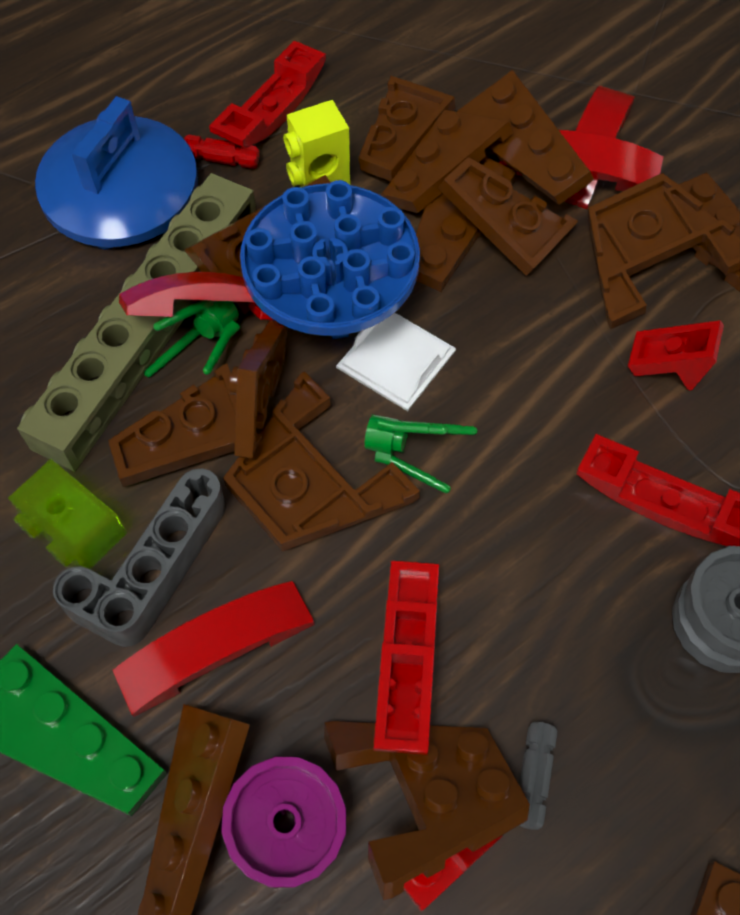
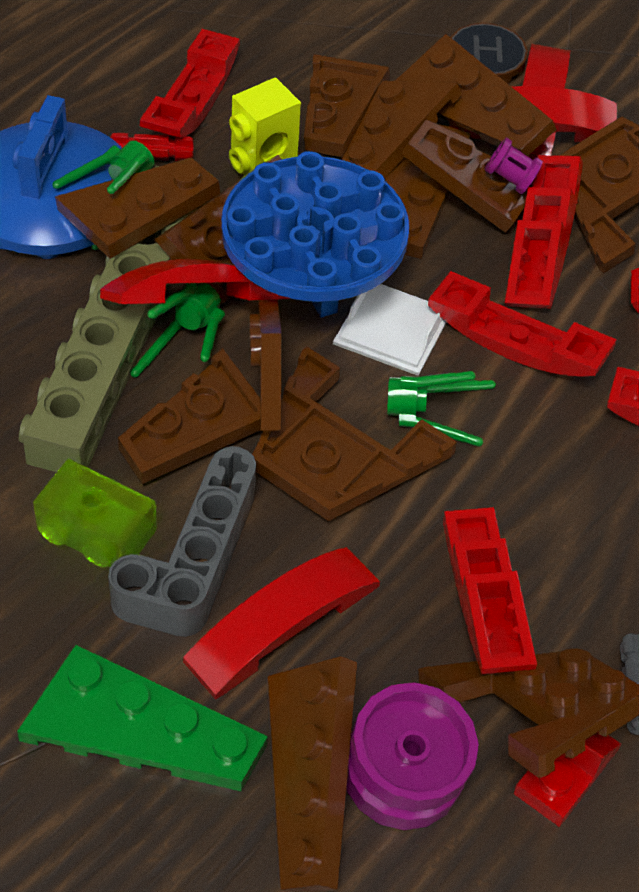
camera: 15 degrees left, 10 degrees down
none -> green plant [52,141,155,250]
none -> reddish brown wing [55,157,220,259]
none -> red slope [428,271,617,377]
none -> black tile [451,22,528,83]
none -> magenta bush [484,137,543,194]
none -> red slope [505,155,583,309]

